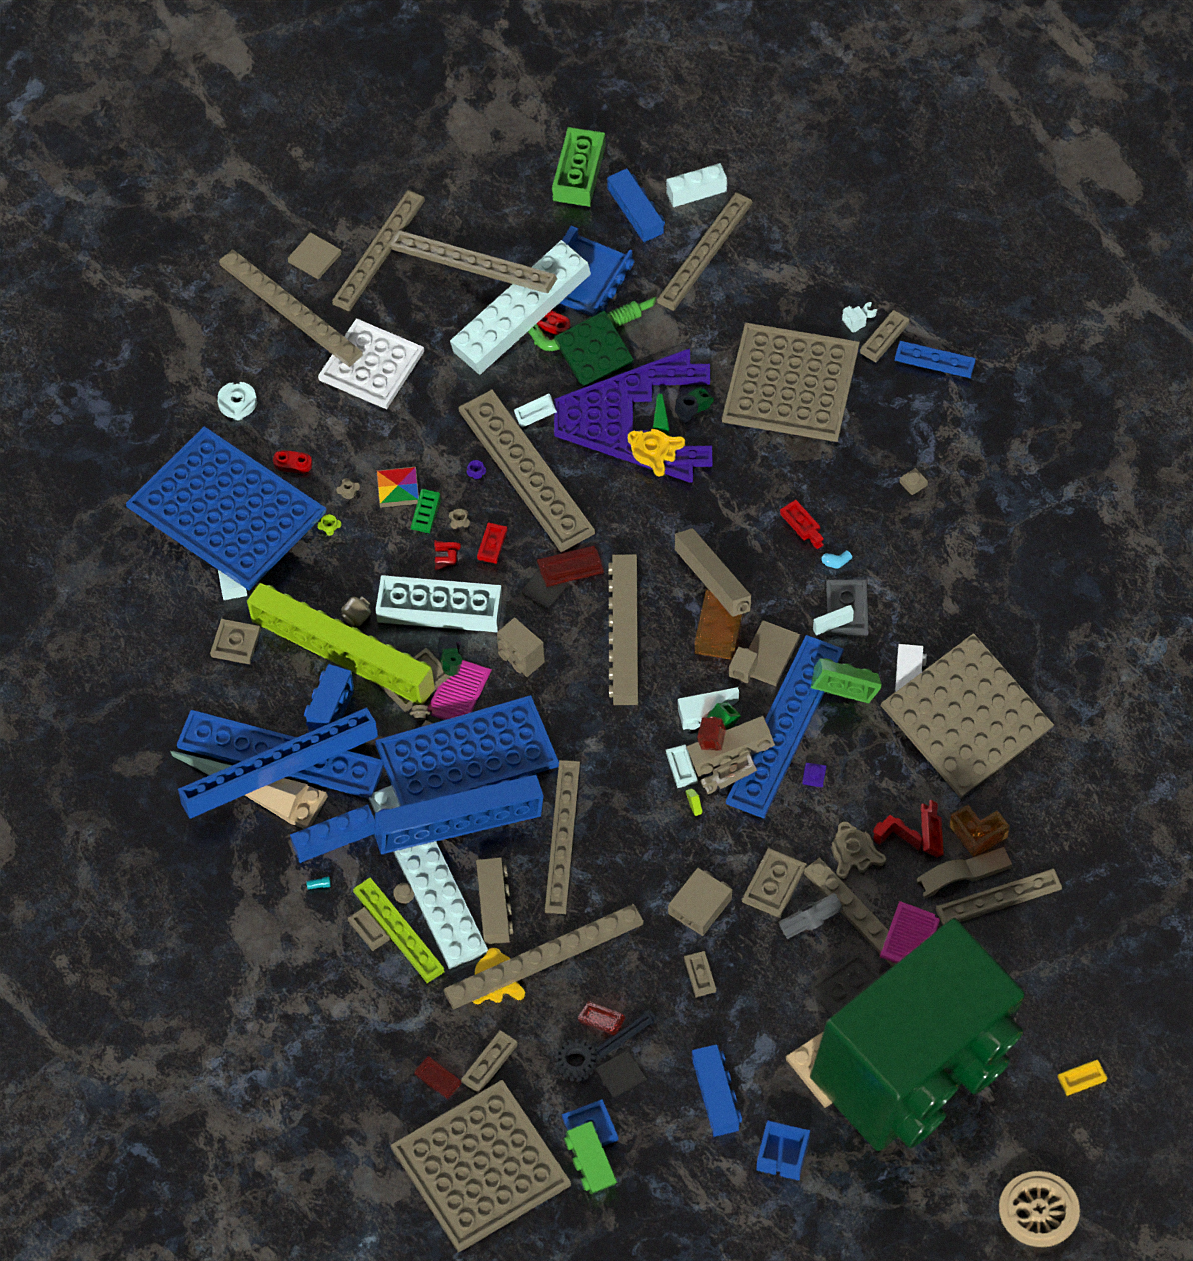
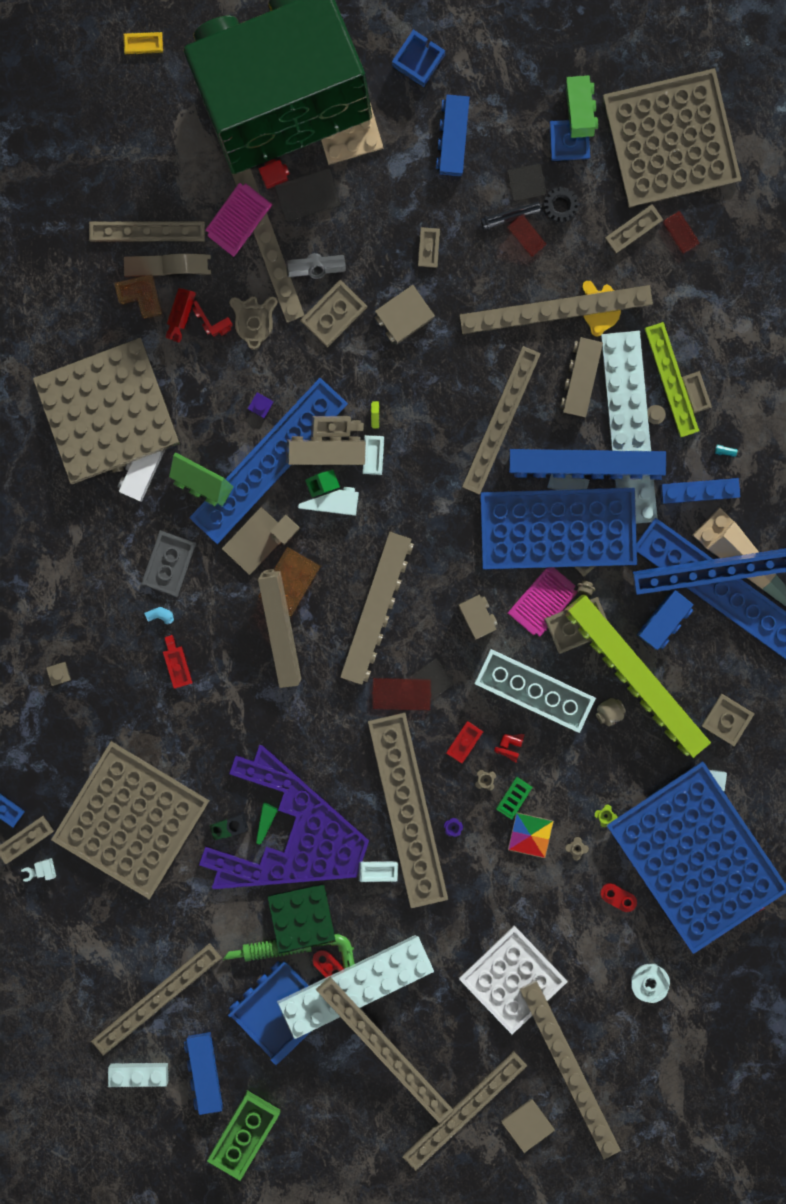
camera: 160 degrees left, 30 degrees up
dark green leg [437,635,462,676] -> none
yellow tile [628,429,685,476] -> none
clear red brick [697,717,726,751] -> none
light aqua tile [813,605,854,635] -> none

